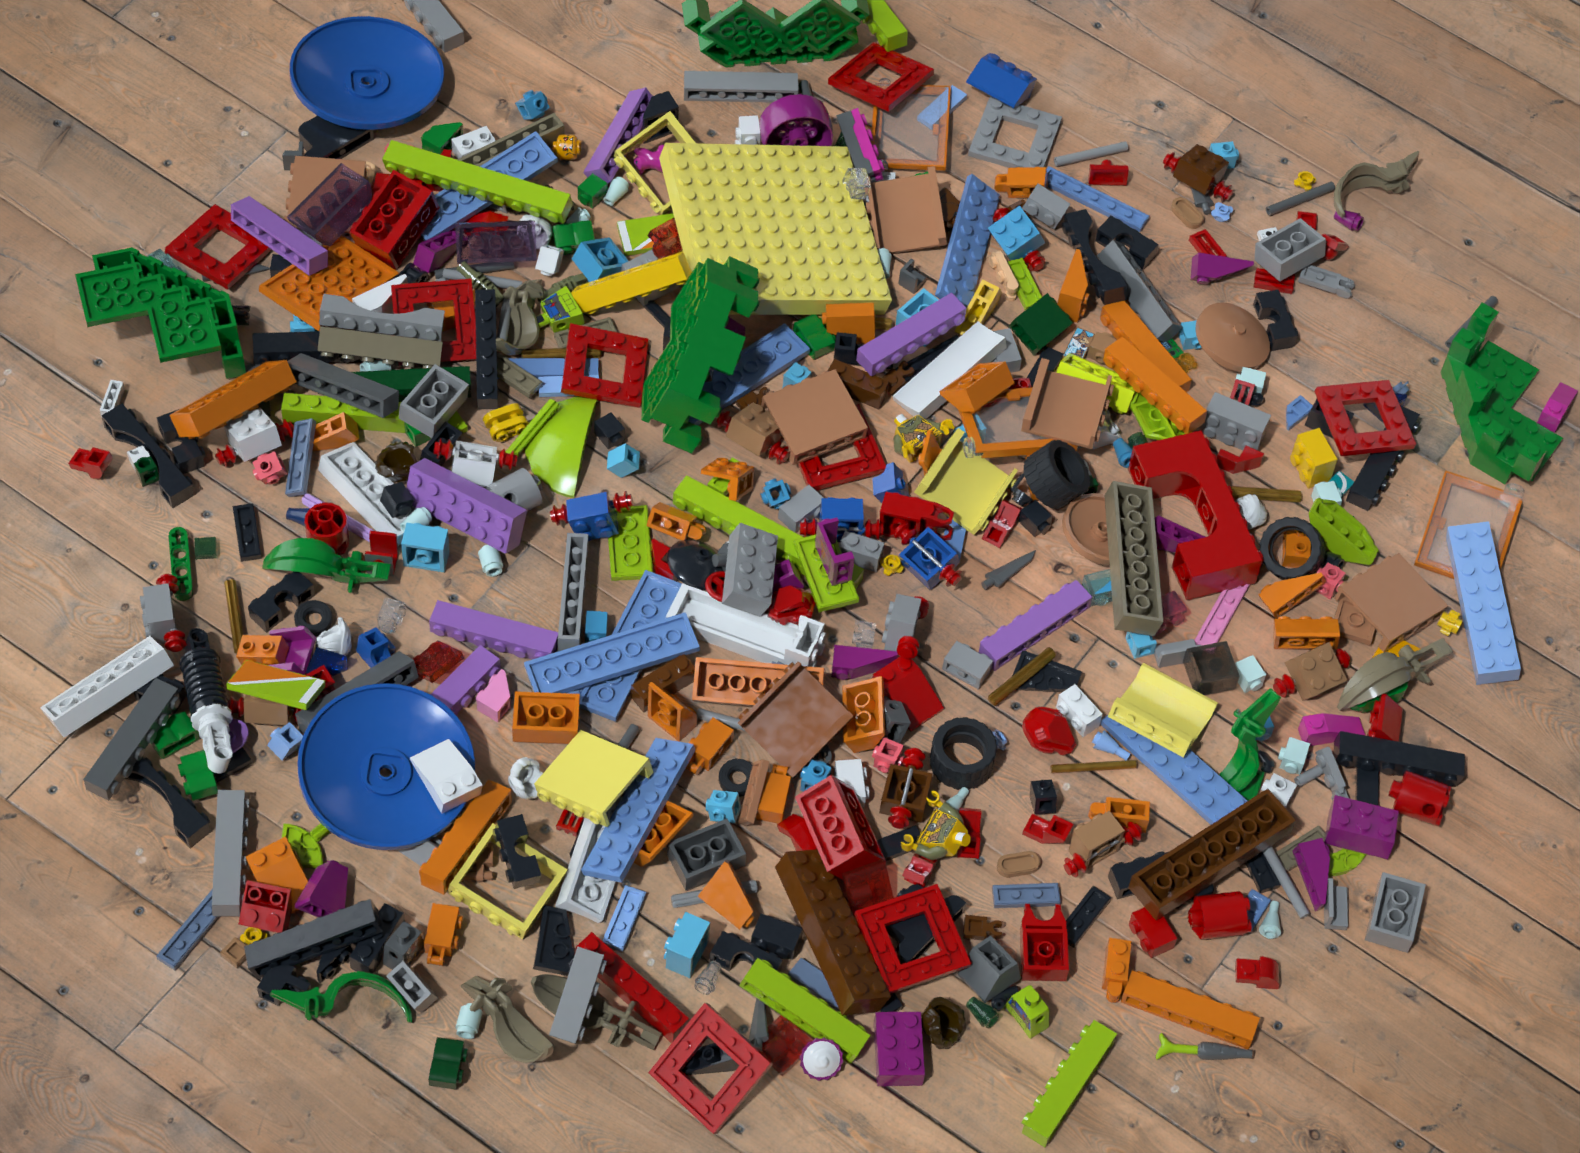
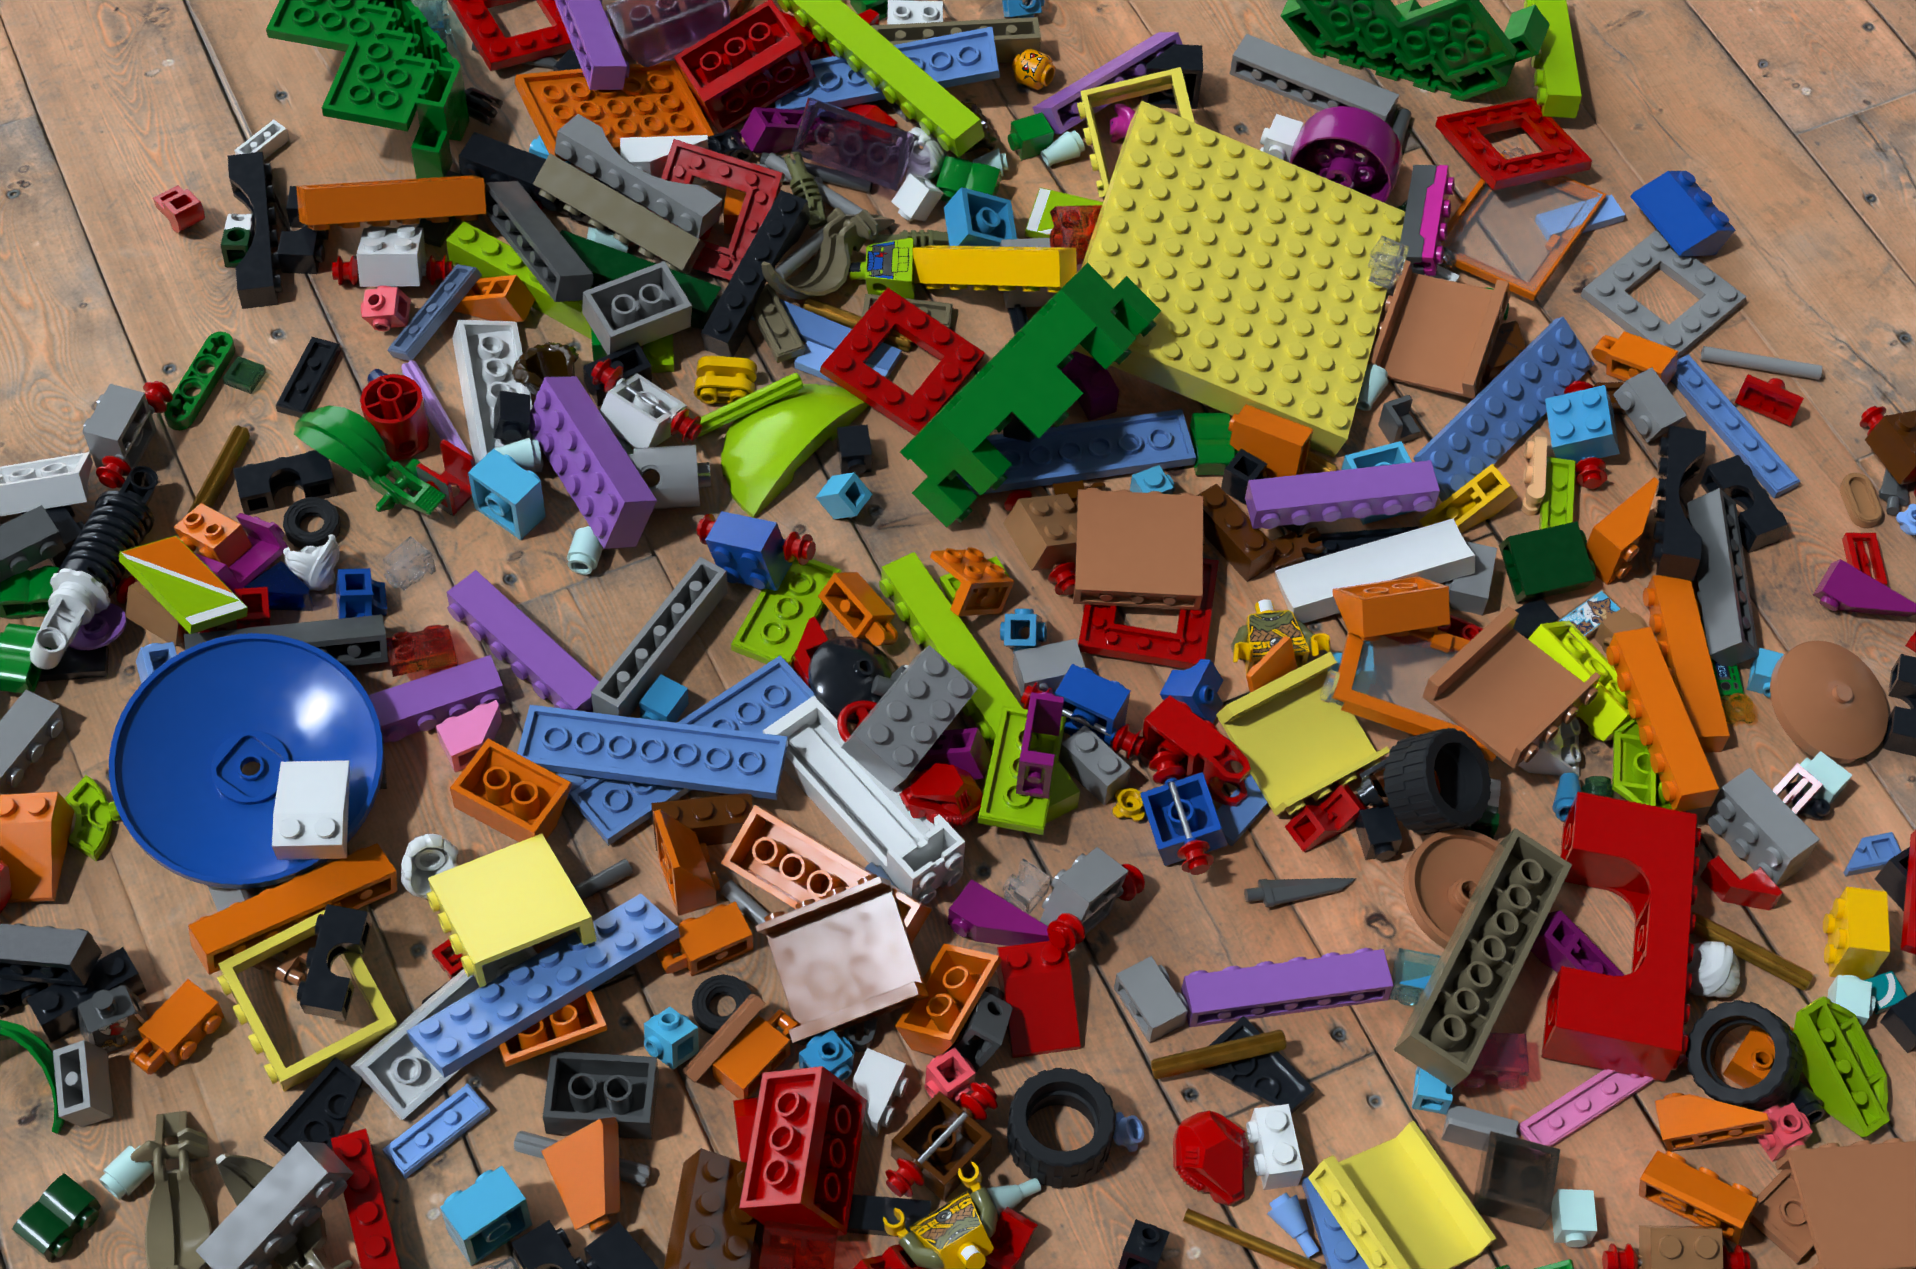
camera: 30 degrees right, 0 degrees up
magenta slope [295,860,348,917] -> none

